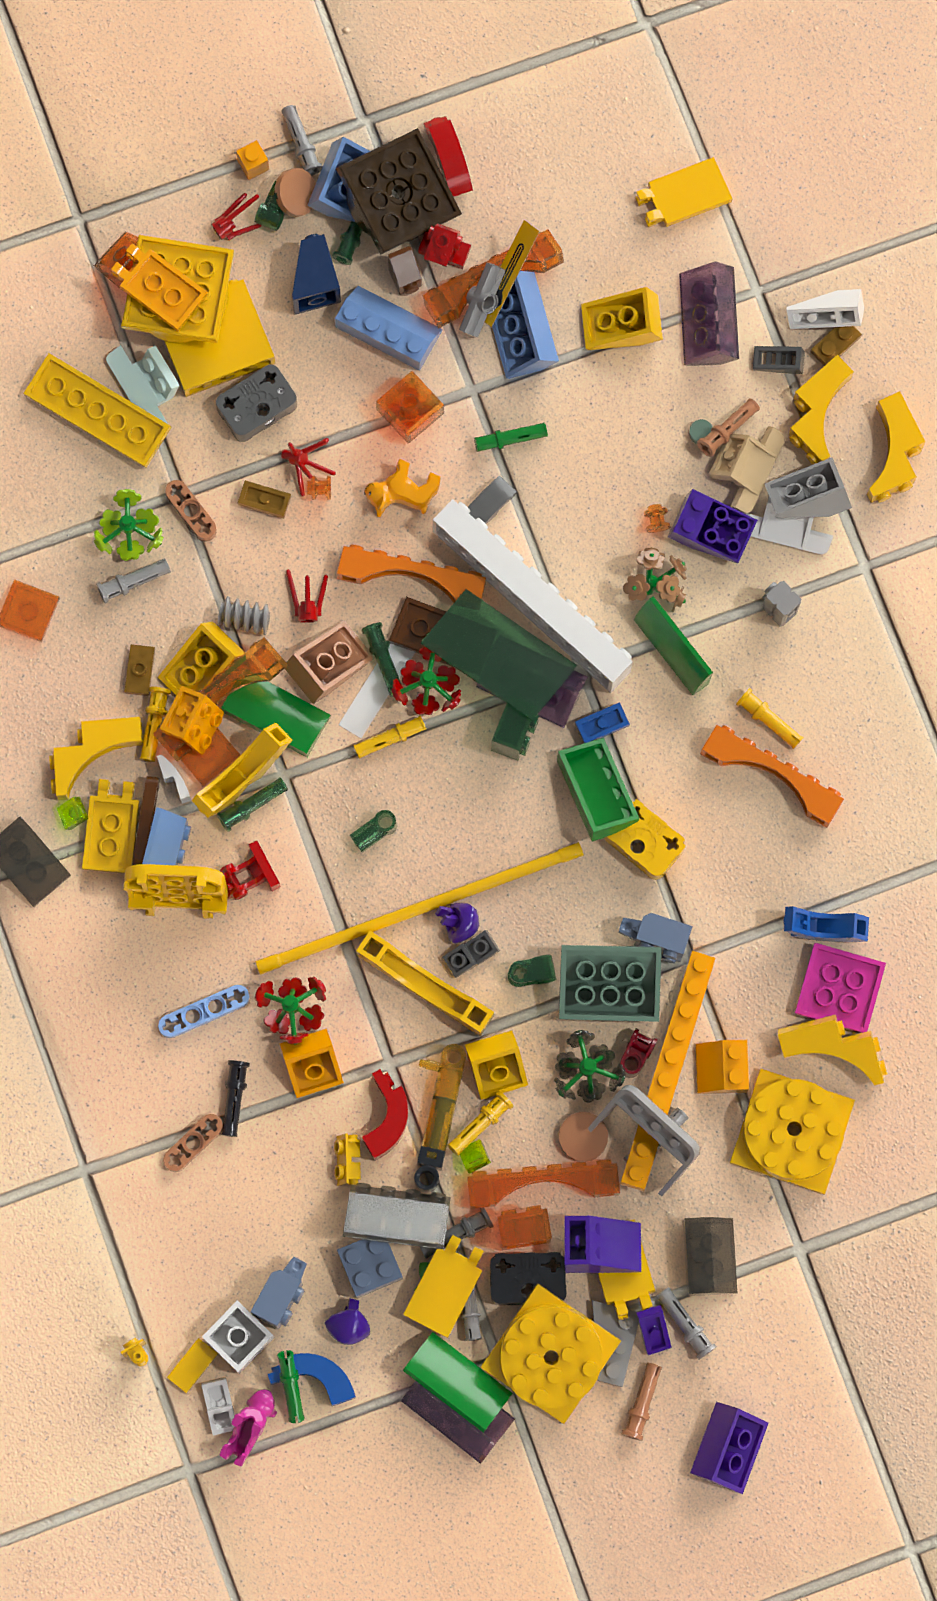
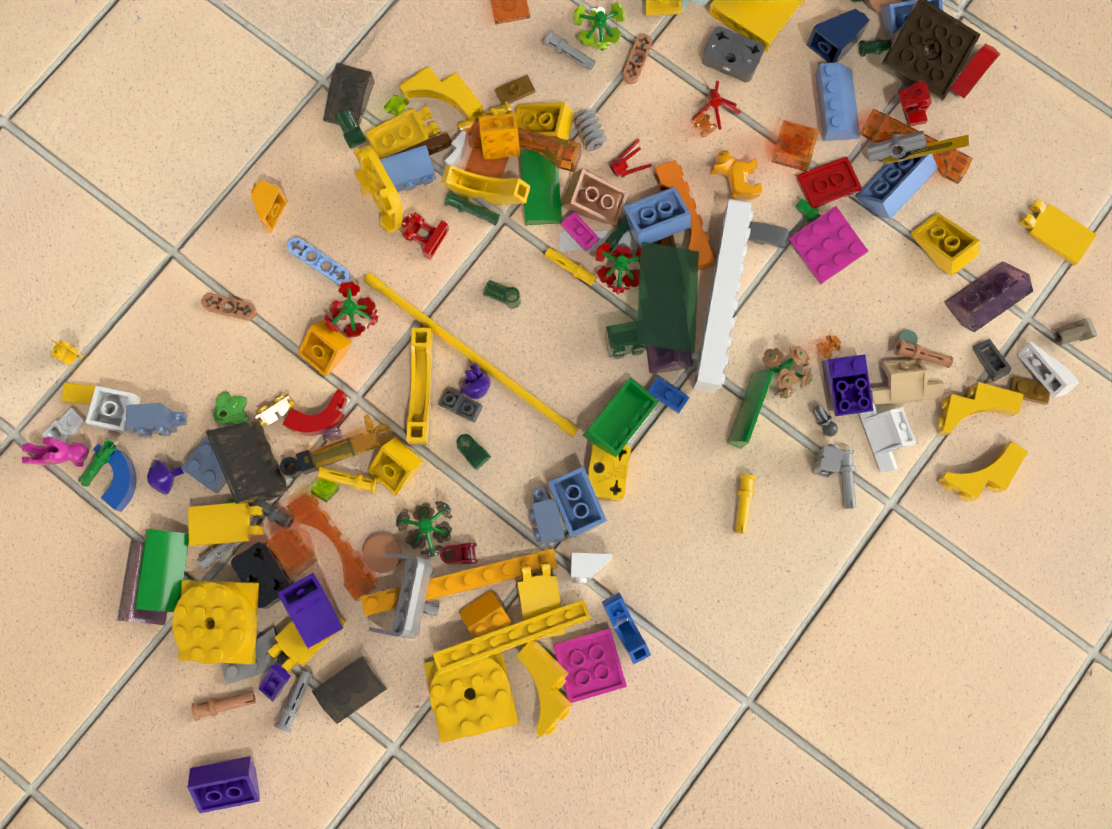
camera: 60 degrees right, 0 degrees up
black pin [222,1060,250,1137] -> none
pearl gold plate [237,480,291,519] -> none
slope [388,246,422,295] -> none
sand green slope [559,945,662,1022] -> none
orange arch [700,725,844,828] -> none
light grey slope [765,457,852,518] -> none
none -> bright green plate [213,391,248,425]
none -> light orange slope [251,179,288,233]
none -> tile [322,428,342,440]
none -> clear green piece [335,109,367,149]
none -> yellow plate [432,599,591,674]
none -> yellow tile [517,562,565,640]
none -> medium blue slope [548,467,607,537]
none -> dark pink plate [561,212,599,252]
none -> white slope [571,553,612,583]
none -> medium blue slope [623,187,691,247]
none -> dark pink plate [789,206,869,284]
none -> red tile [796,156,862,208]
none -> dark grey axle [812,404,838,437]
none -> light grey pin [839,450,857,509]
none -> dark tan piece [1054,317,1097,345]

